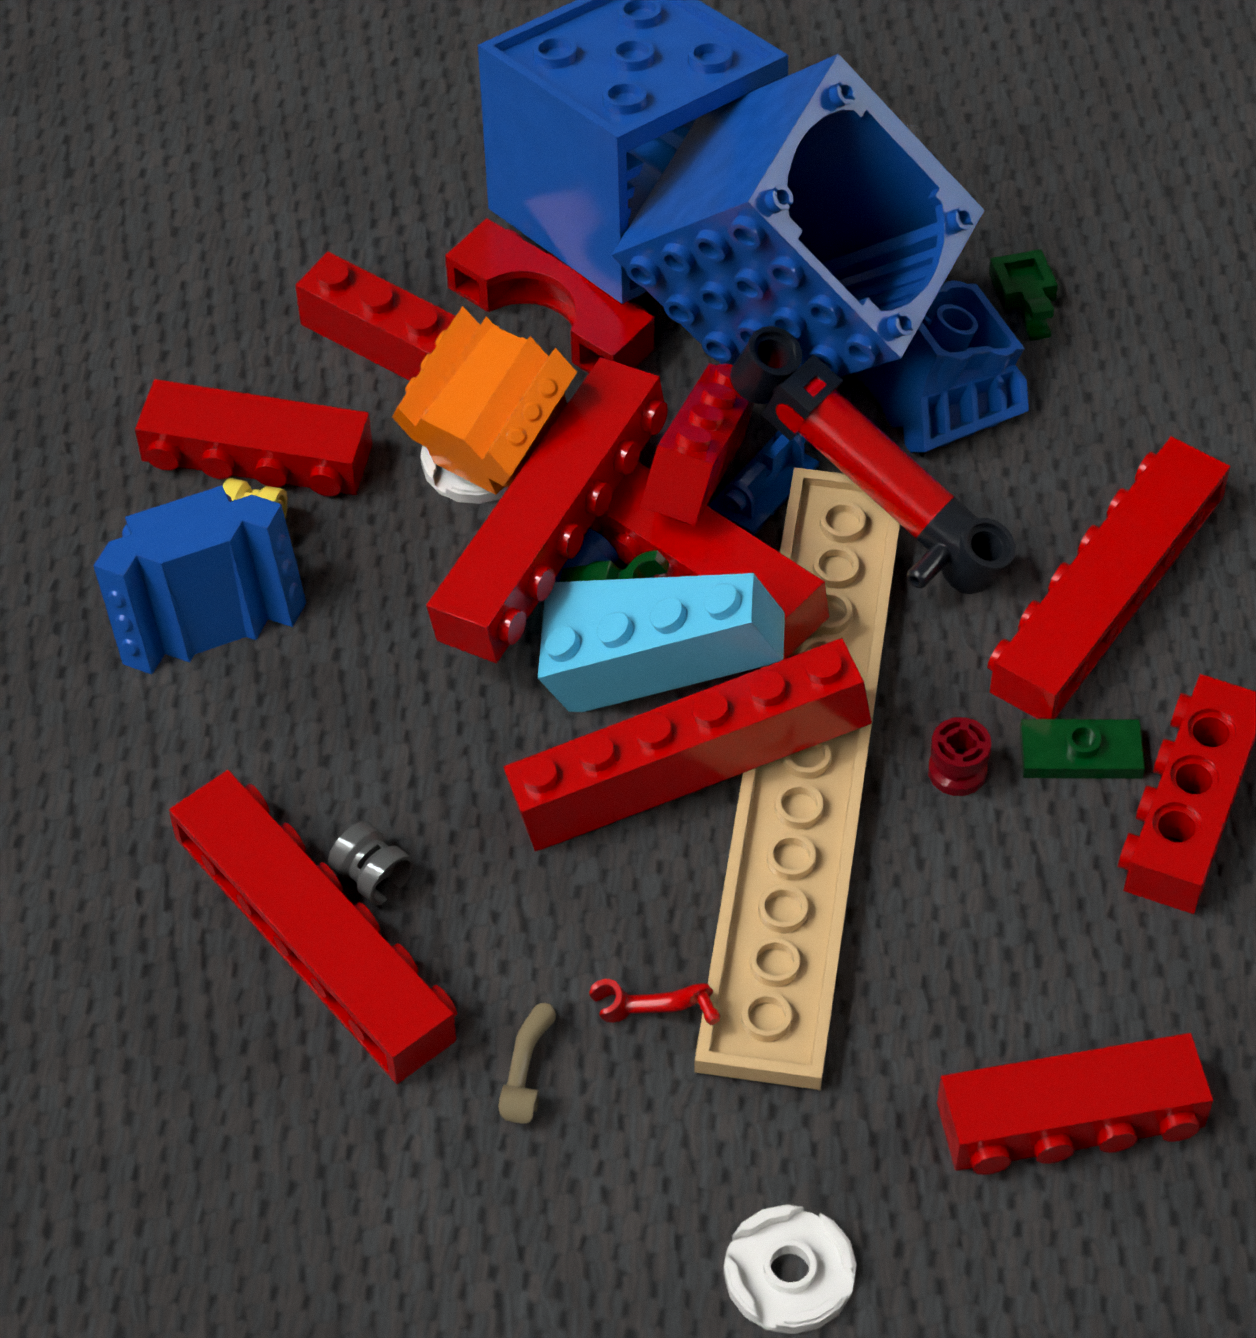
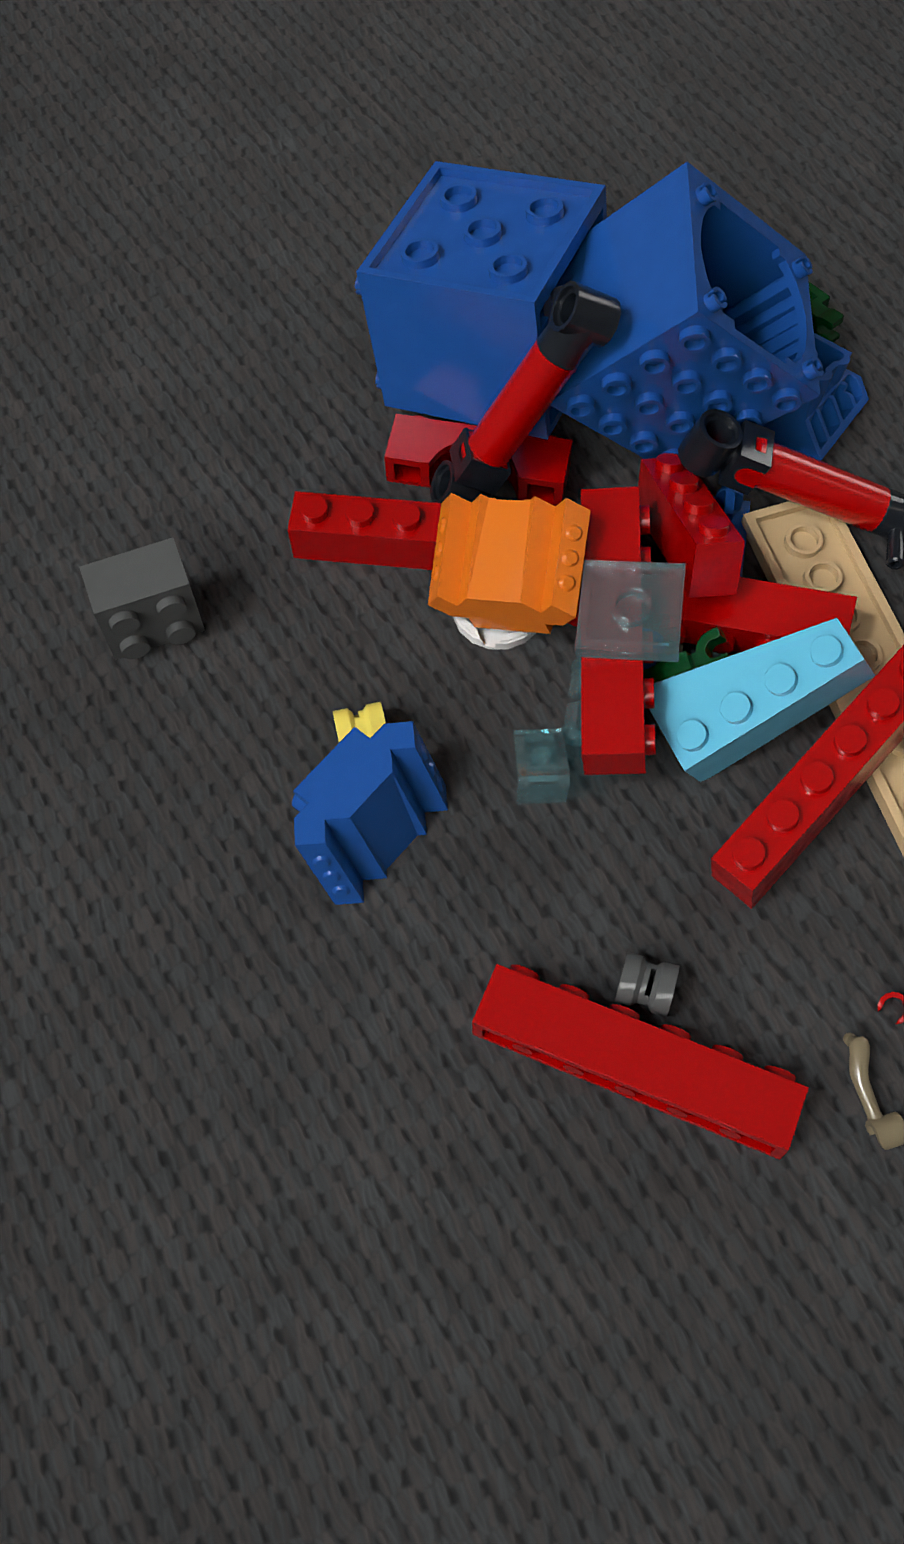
camera: 25 degrees left, 10 degrees up
red brick [135,379,373,496] -> none
none -> dark grey brick [79,537,205,660]
none -> piece [430,281,621,503]
none -> clear light blue slope [513,728,570,804]
none -> clear light blue tile [575,560,686,662]

